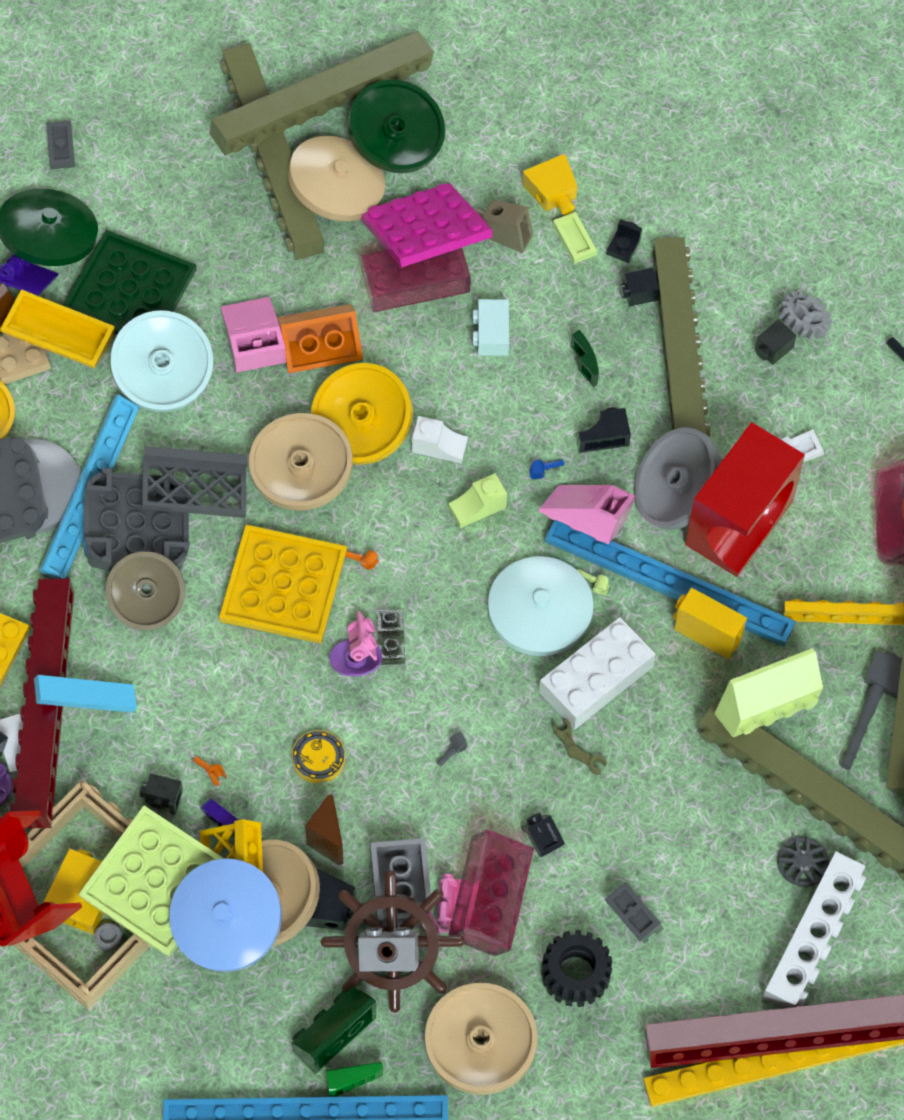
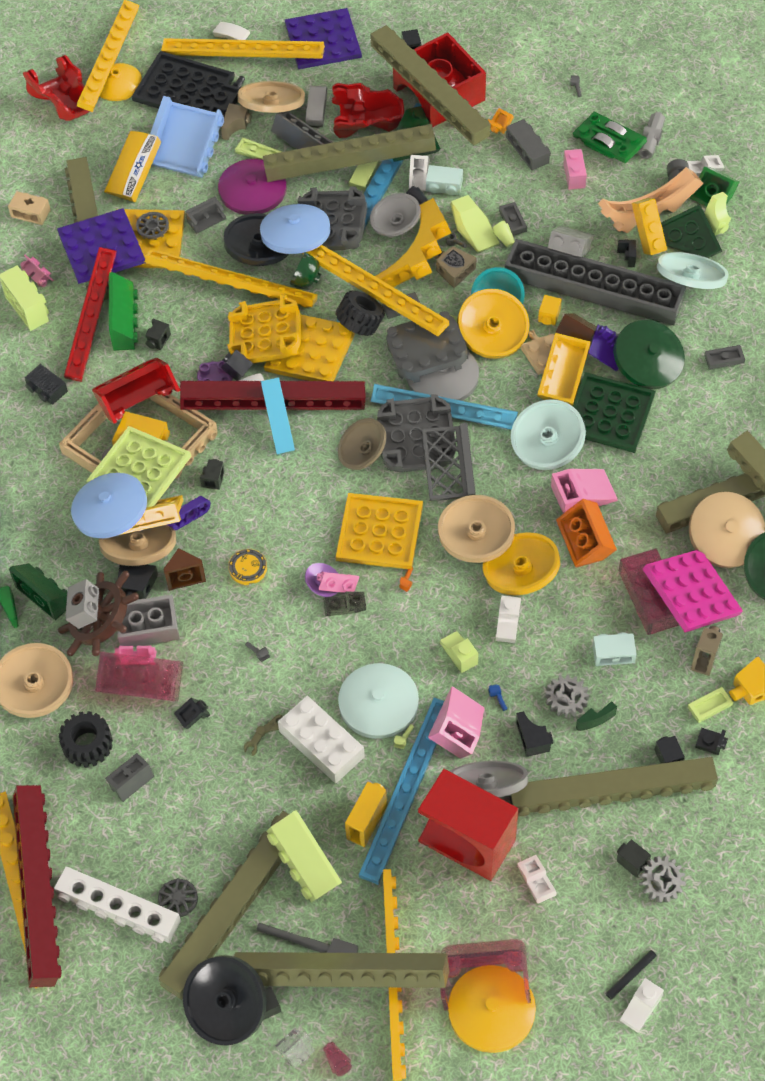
camera: 90 degrees right, 5 degrees down
orange hand [193,756,227,786] -> none
none -> light grey gear [545,674,589,718]

